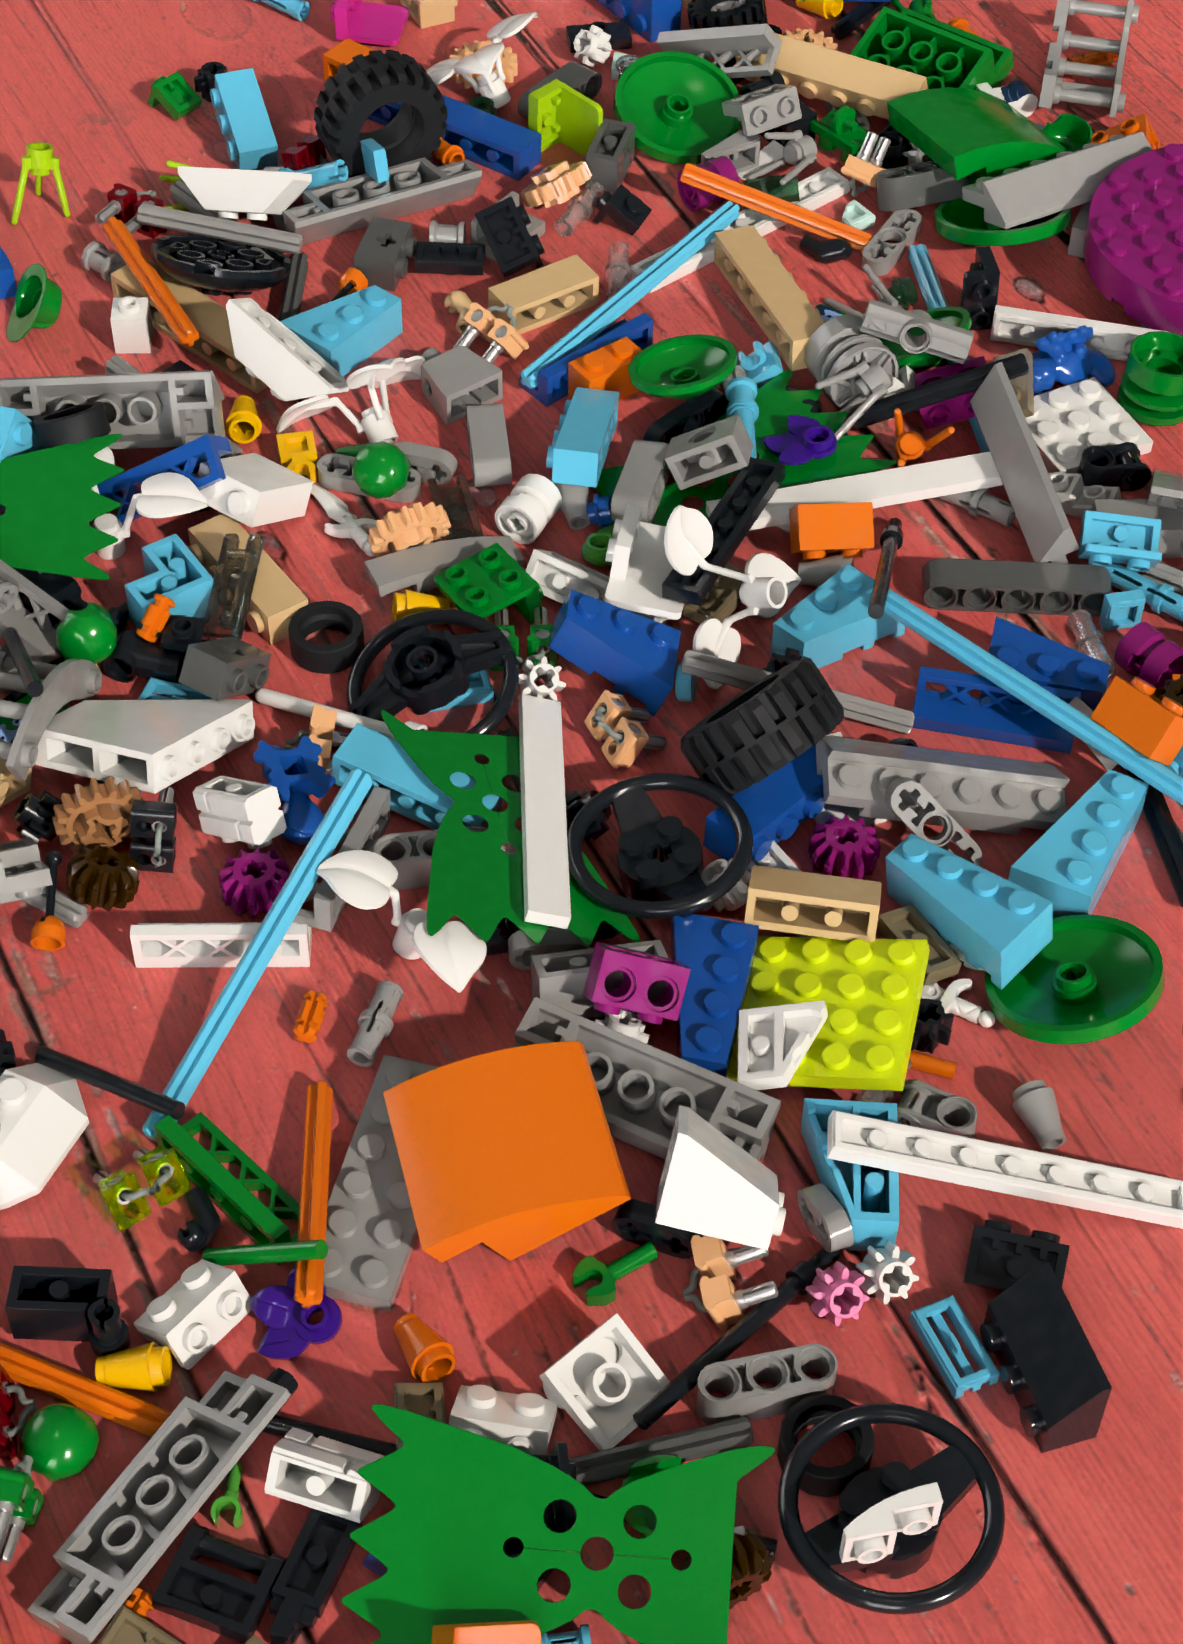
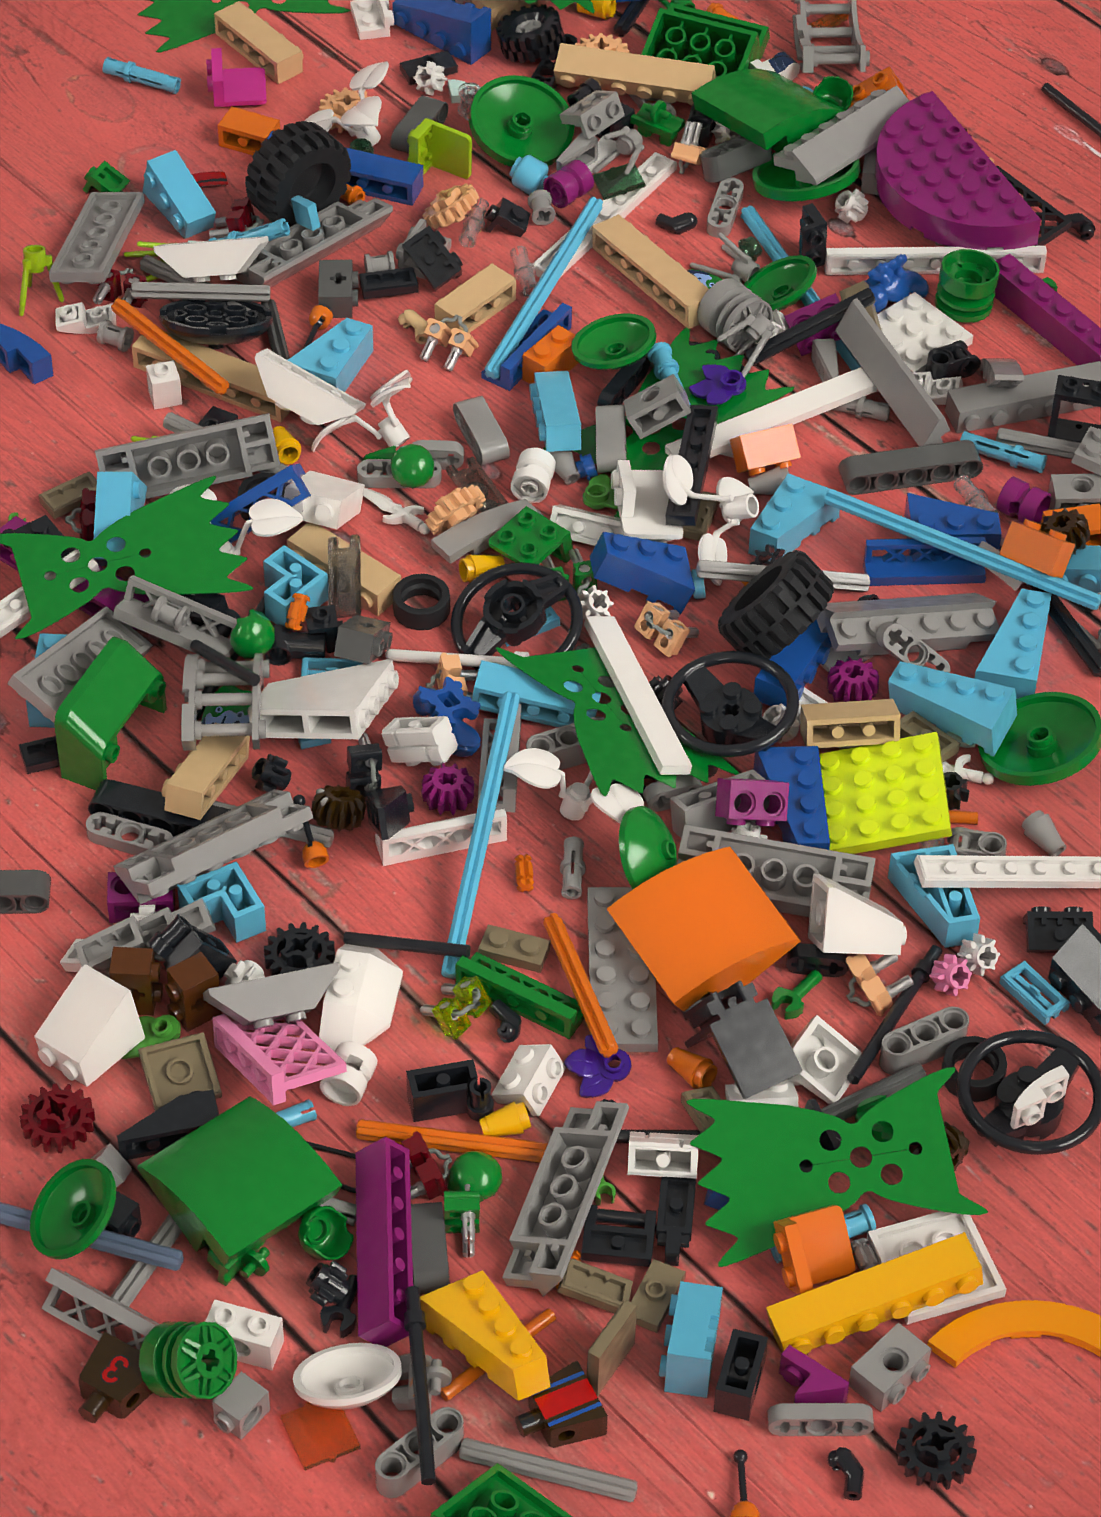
camera: 15 degrees left, 0 degrees up
green piece [6,264,62,342] -> none
black tyre [34,402,111,449] -> none
medium nougat gear [52,777,144,852] -> none
black gear [194,62,227,103] -> none
green bar [202,1240,328,1266] -> none
yellow plate [276,430,318,483] -> none
light grey torso [421,346,503,425] -> none
dark grey brick [585,118,635,194] -> none
light grey fence [656,23,782,78] -> none
orange axle [680,163,872,252] -> none
white wing [737,1000,828,1090] -> none
medium azure tile [738,341,783,389] -> none
light grey beam [797,1183,854,1253] -> none
light aqua tile [842,199,876,231] -> none
light grey piece [860,299,974,364] -> none
black bar [868,518,904,619] -> none
orange plant [894,408,955,468] -> none
medium azure bracket [1078,510,1162,572] -> none
medium azure tile [1099,589,1146,631] -> none
none -> light grey plate [49,192,145,284]
none -> white slope [55,302,116,334]
none -> red sticker [192,171,228,187]
none -> black slope [364,785,414,840]
none -> dark tan plate [478,924,551,973]
none -> medium azure head [509,155,549,195]
none -> light grey bush [528,189,556,226]
none -> green dish [619,806,677,889]
none -> piece [680,980,802,1099]
none -> light grey slope [811,339,839,382]
none -> white gear [835,189,869,224]

